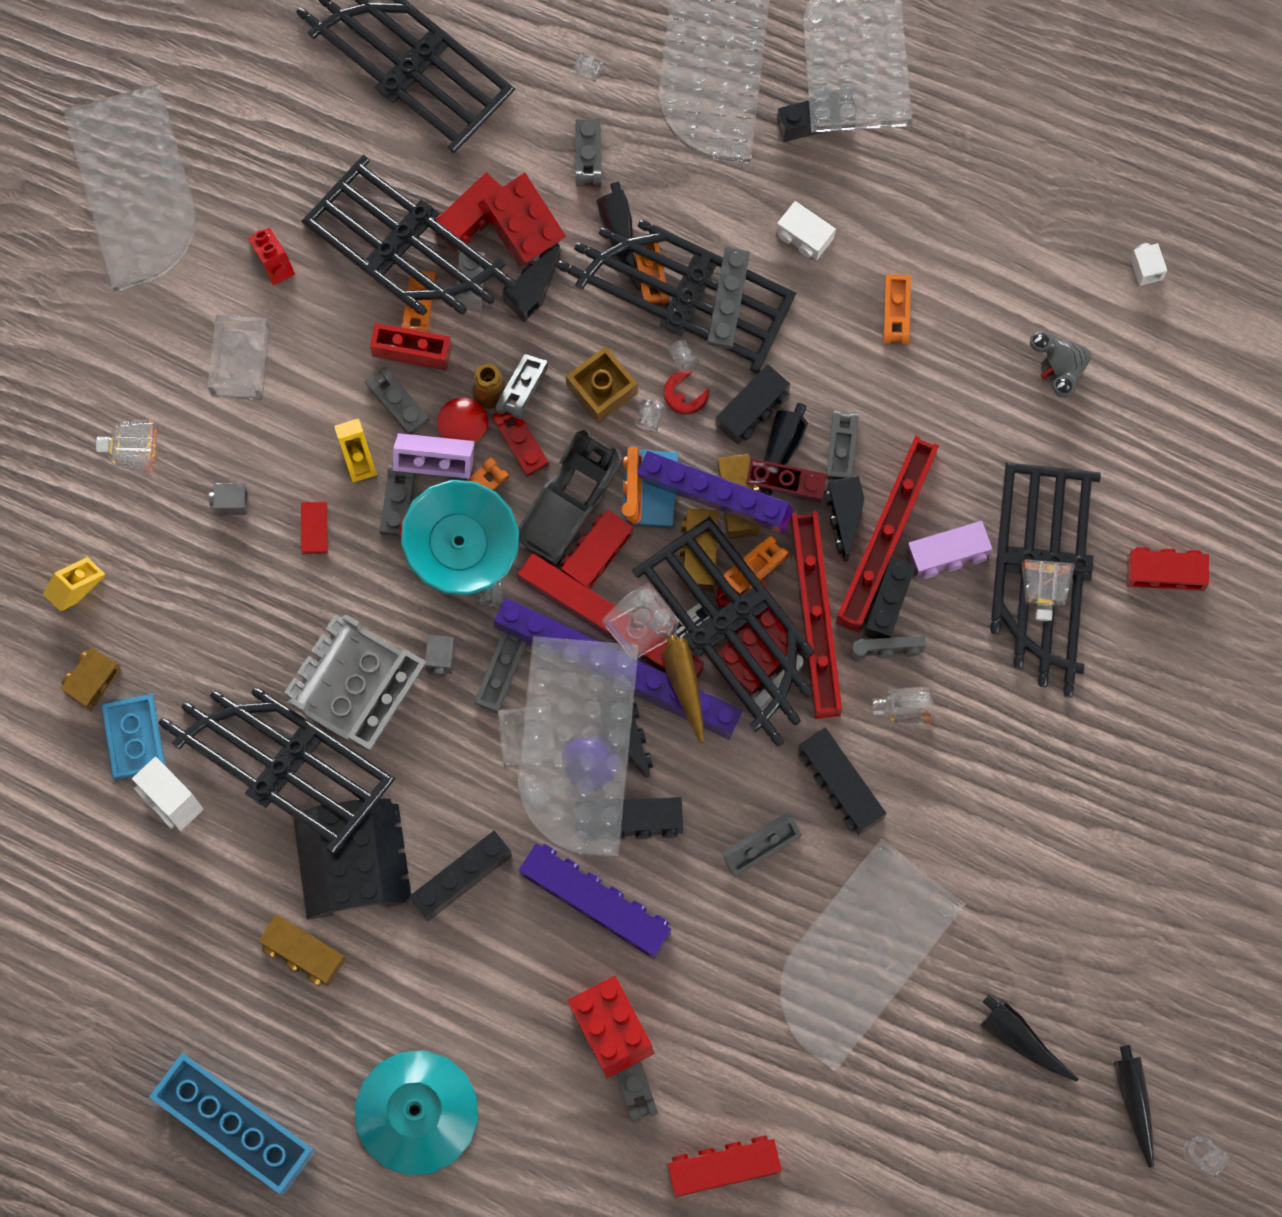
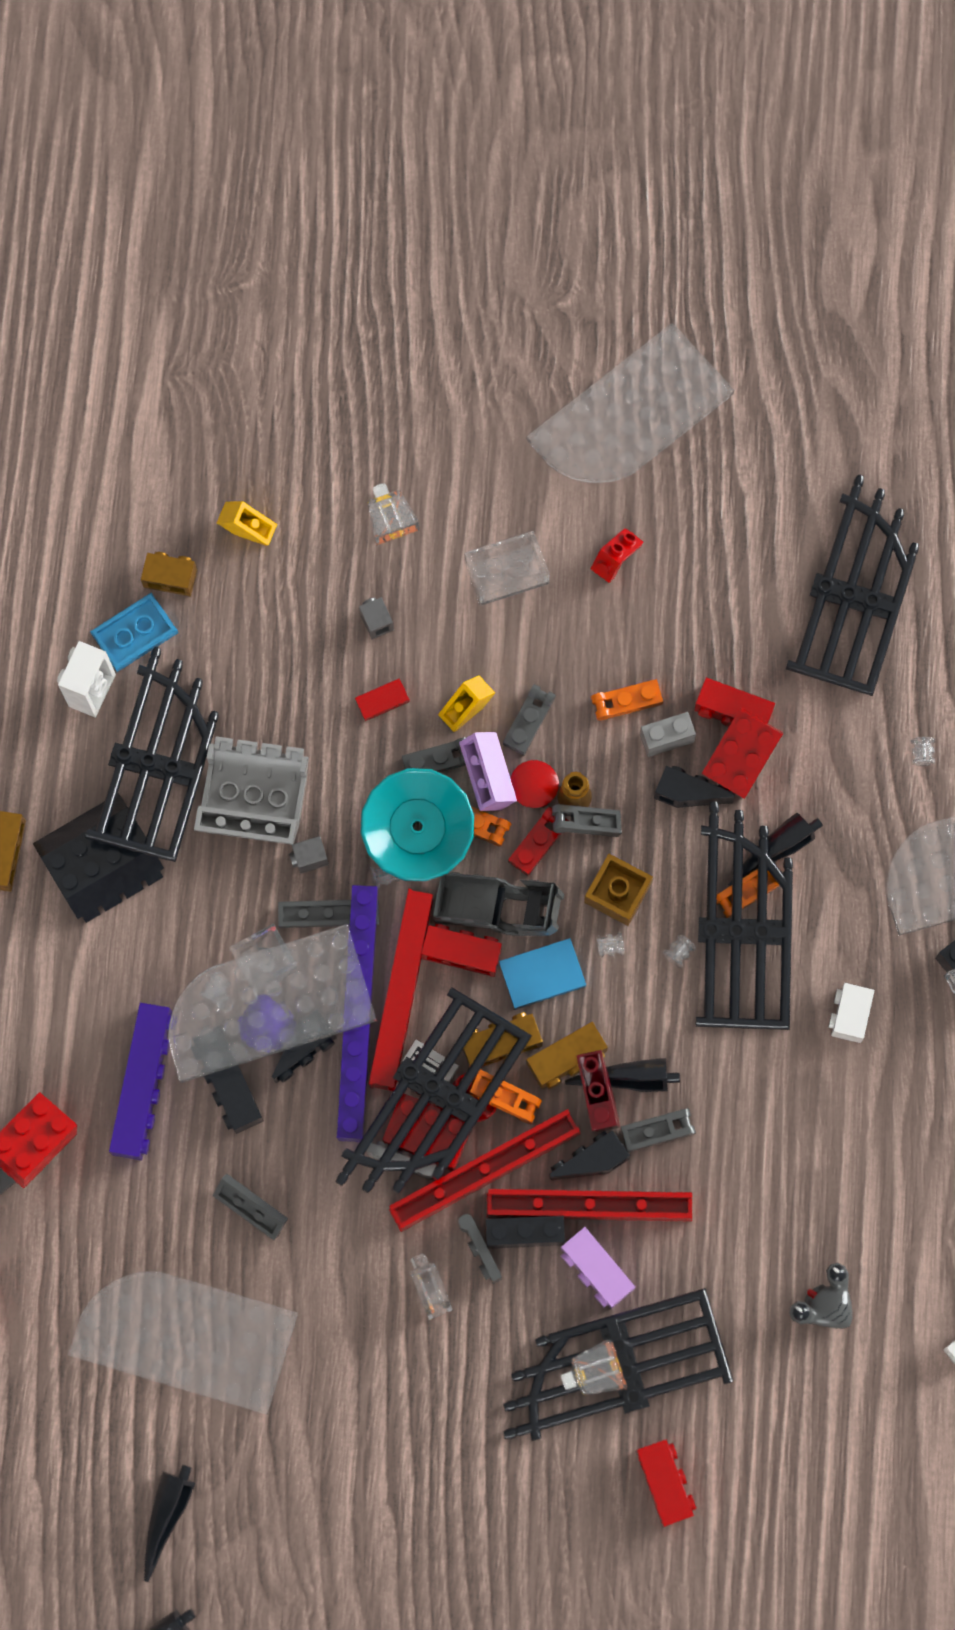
camera: 70 degrees right, 0 degrees up
black piece [301,155,517,316] -> none
red brick [370,323,452,370] -> none
black brick [410,830,512,921] -> none
dark grey plate [576,119,601,186] -> none
clear slope [602,583,680,661] -> none
orange plate [622,447,643,524] -> none
dark purple brick [637,451,794,535] -> none
pearl gold piece [661,635,704,743] -> none
red head [663,371,709,414] -> none
dark grey plate [707,247,750,349] -> none
black brick [715,364,790,445] -> none
black brick [797,727,886,836] -> none
orange plate [883,274,911,345] -> none

